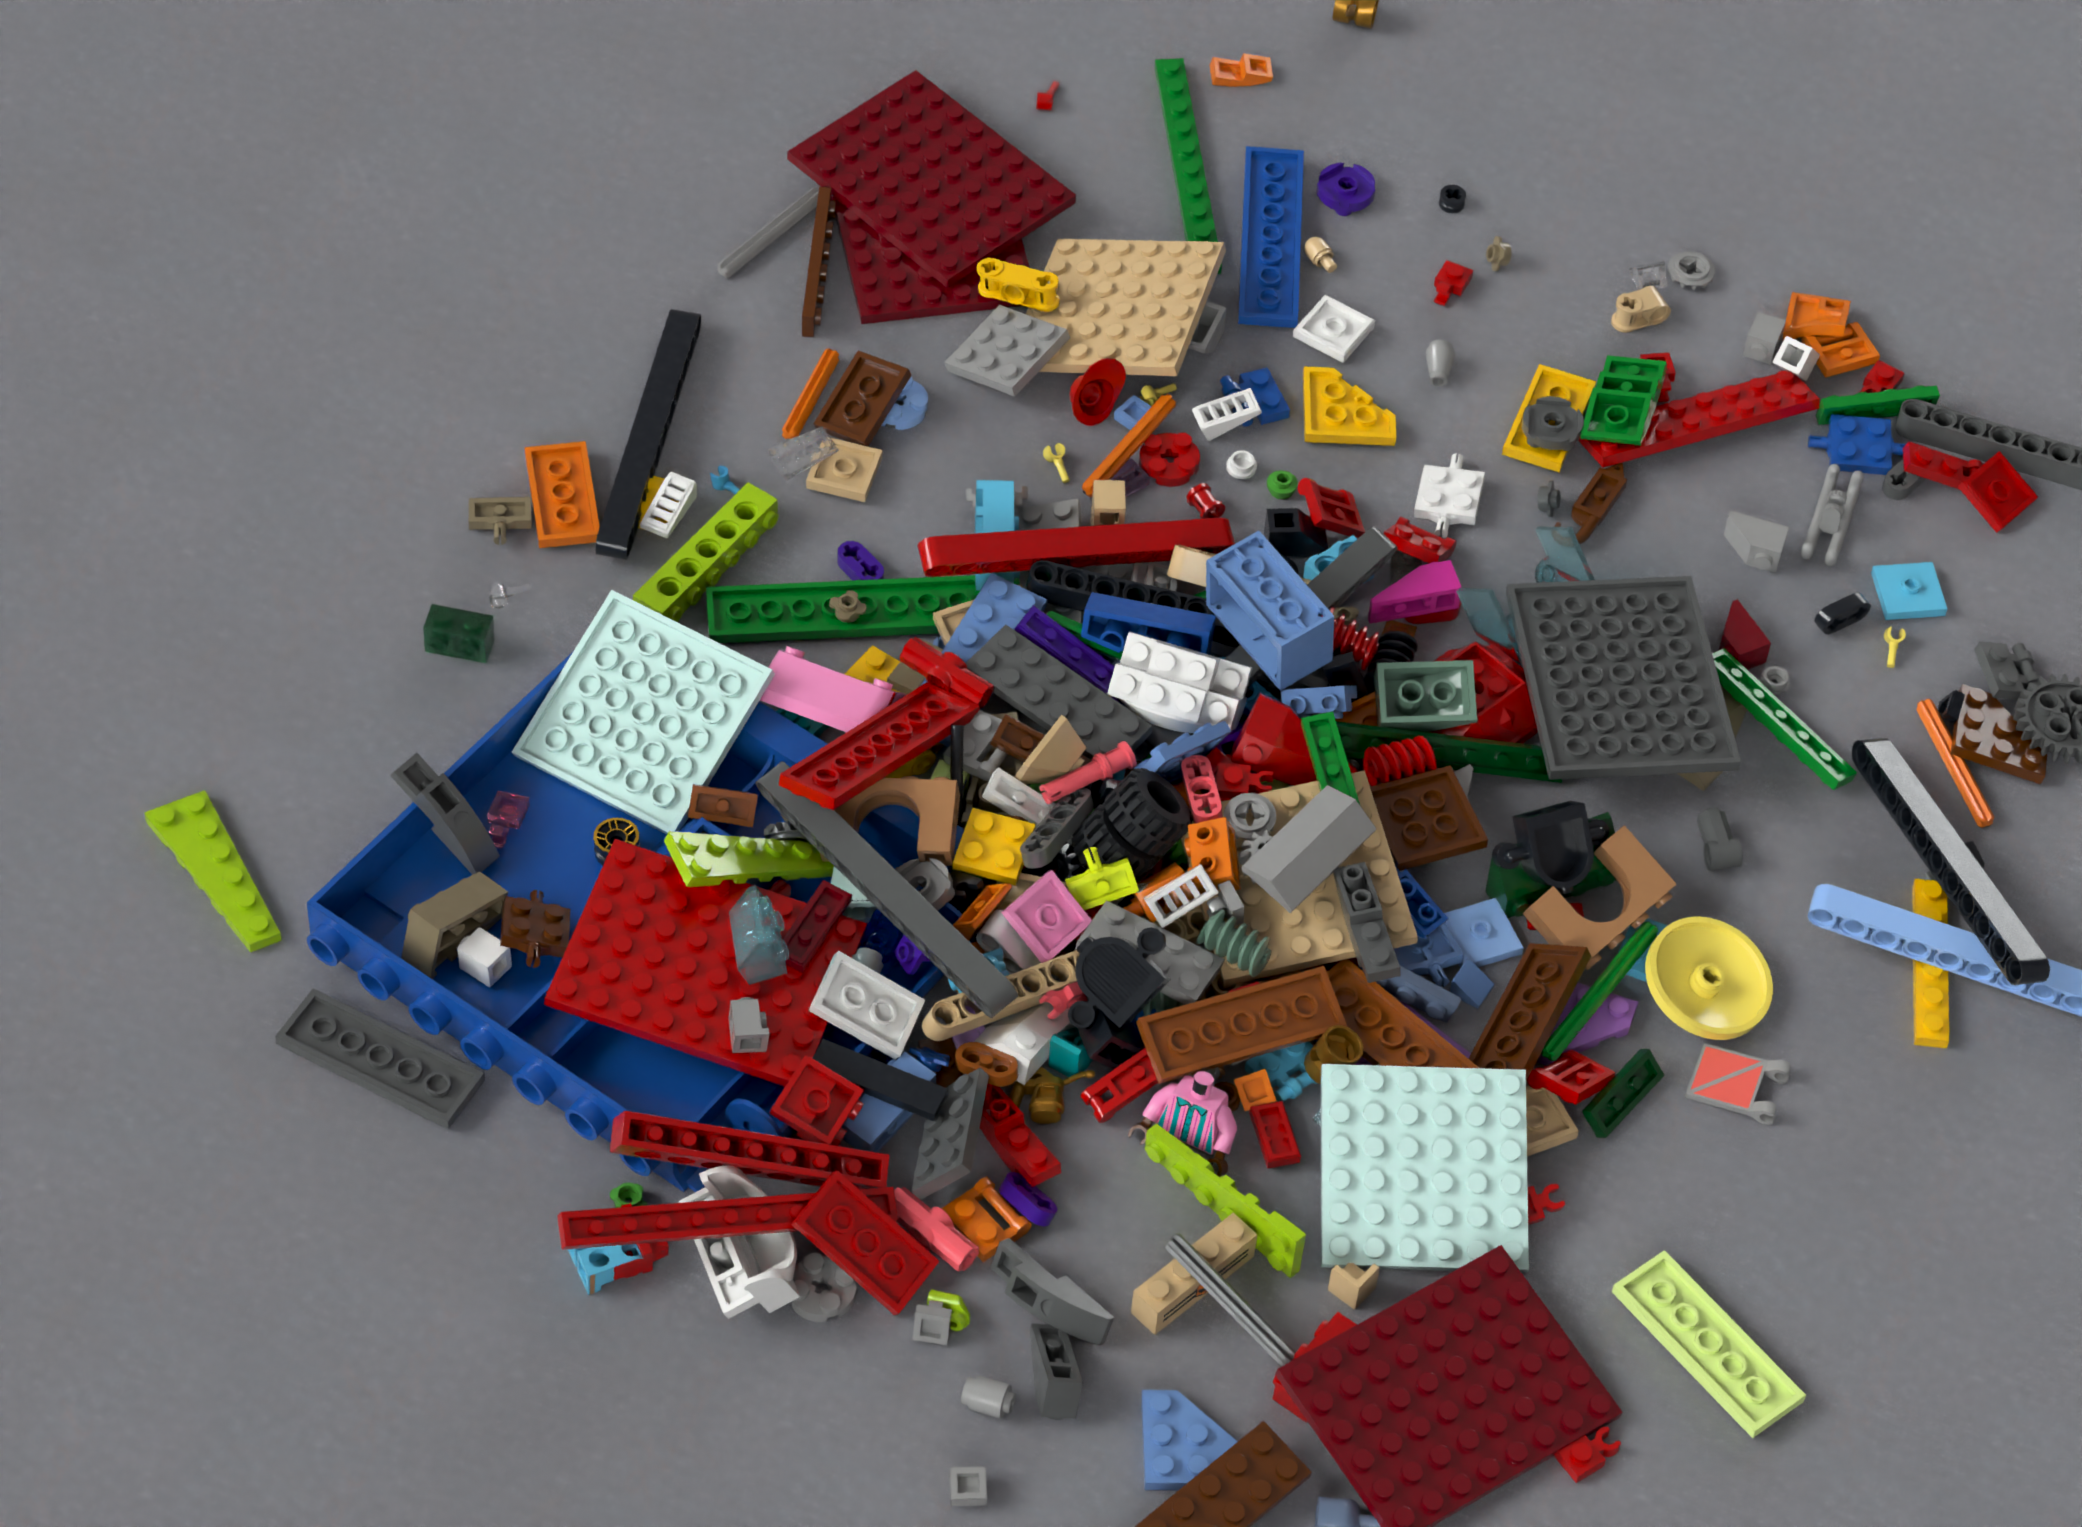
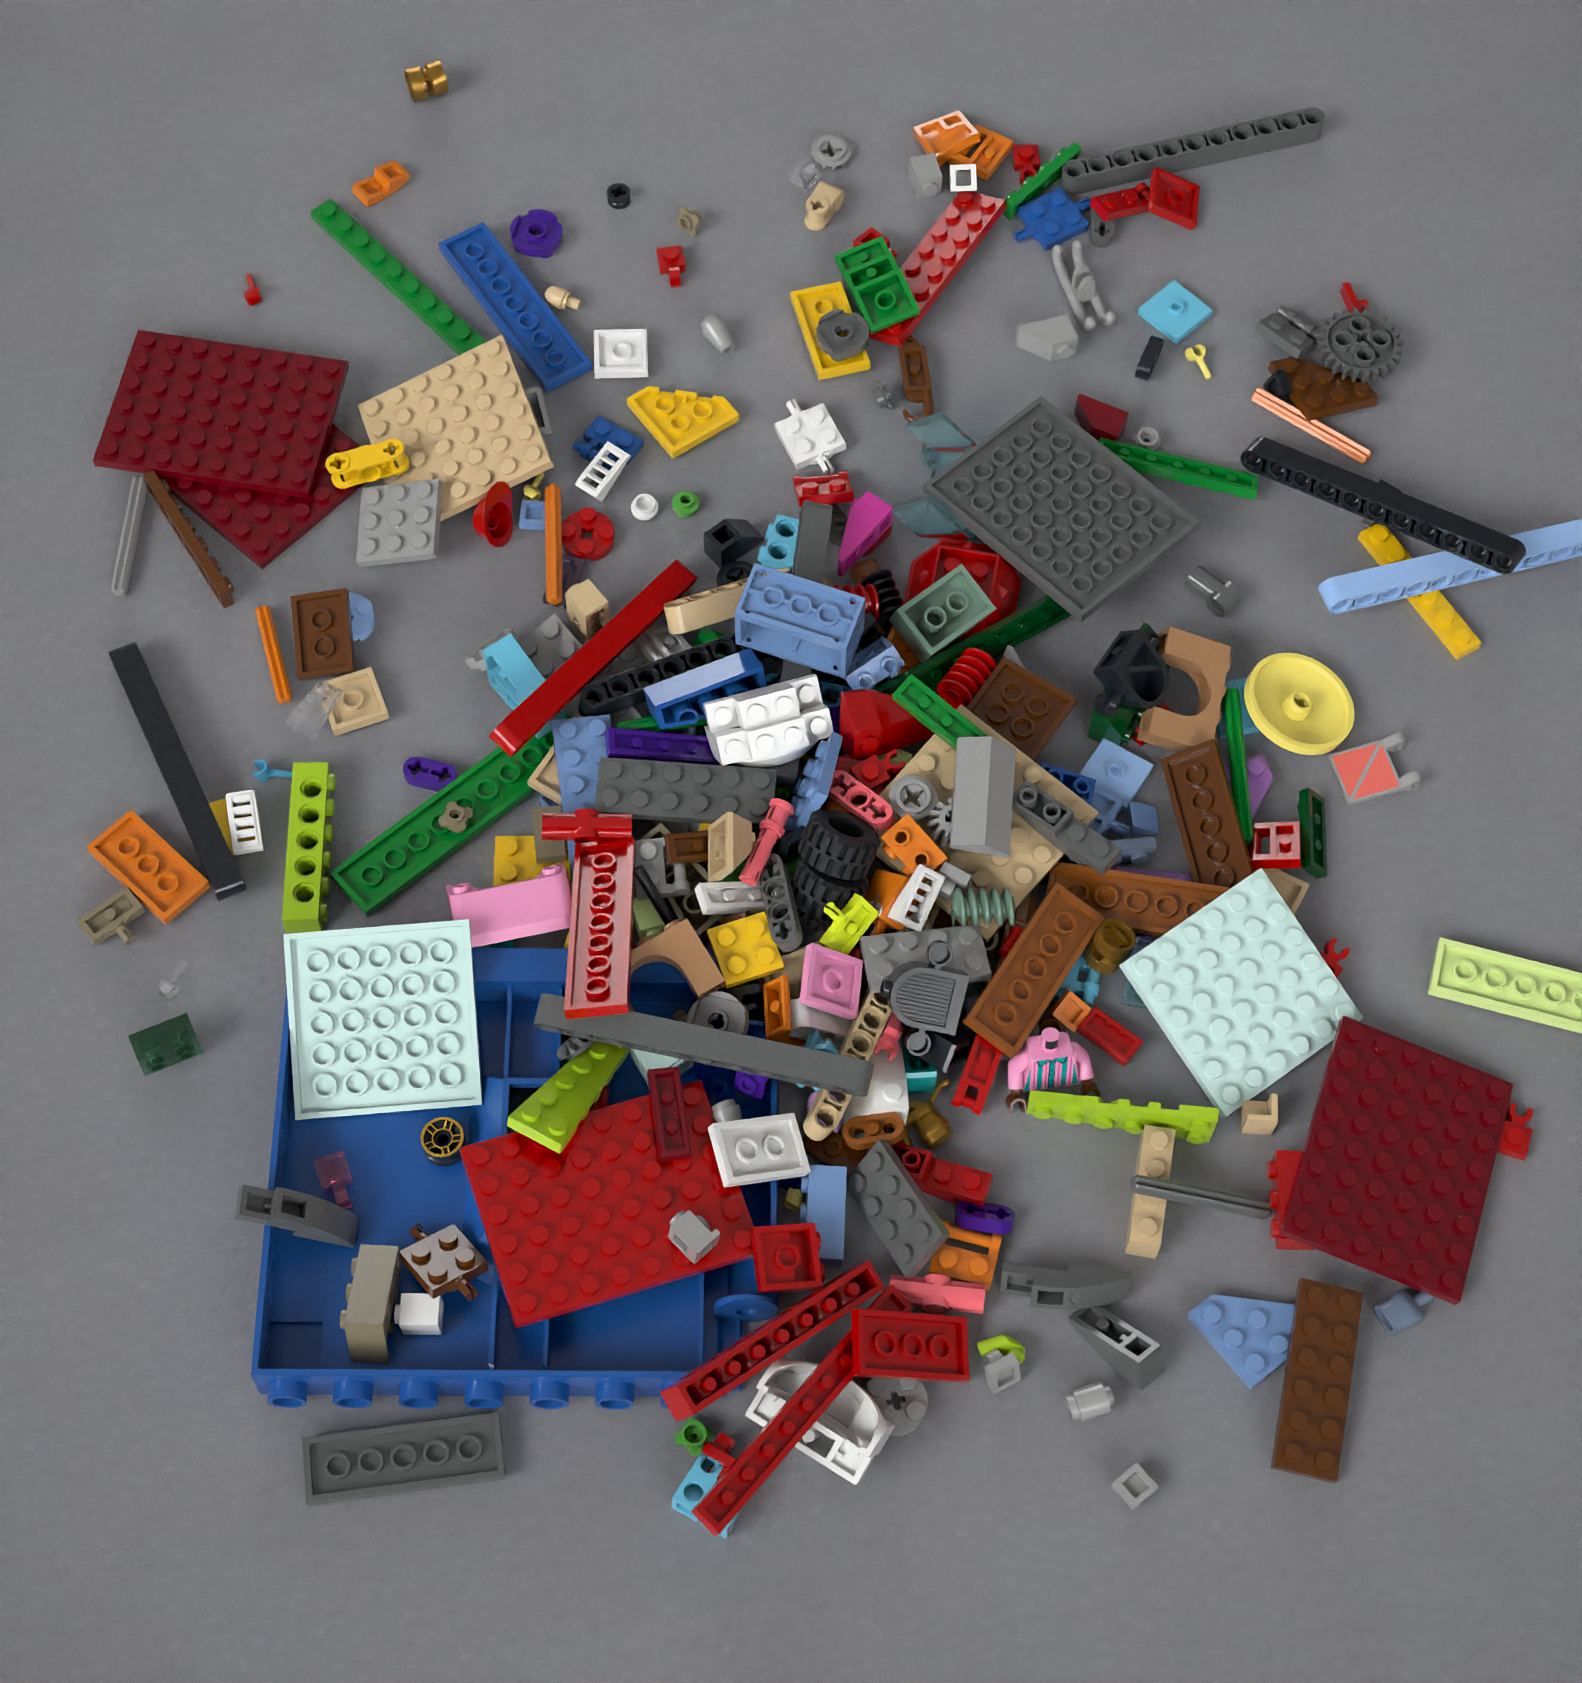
camera: 35 degrees left, 10 degrees up
lime wing [144,790,282,953] -> none
dark orange plate [688,784,758,827] -> none
clear light blue slope [729,885,789,985] -> none
black tile [813,1039,948,1121] -> none
blue plate [908,1047,950,1072] -> none
light yellow hand [1043,443,1070,483] -> none
red bush [1186,483,1226,519] -> none
red plate [1298,478,1365,539] -> none

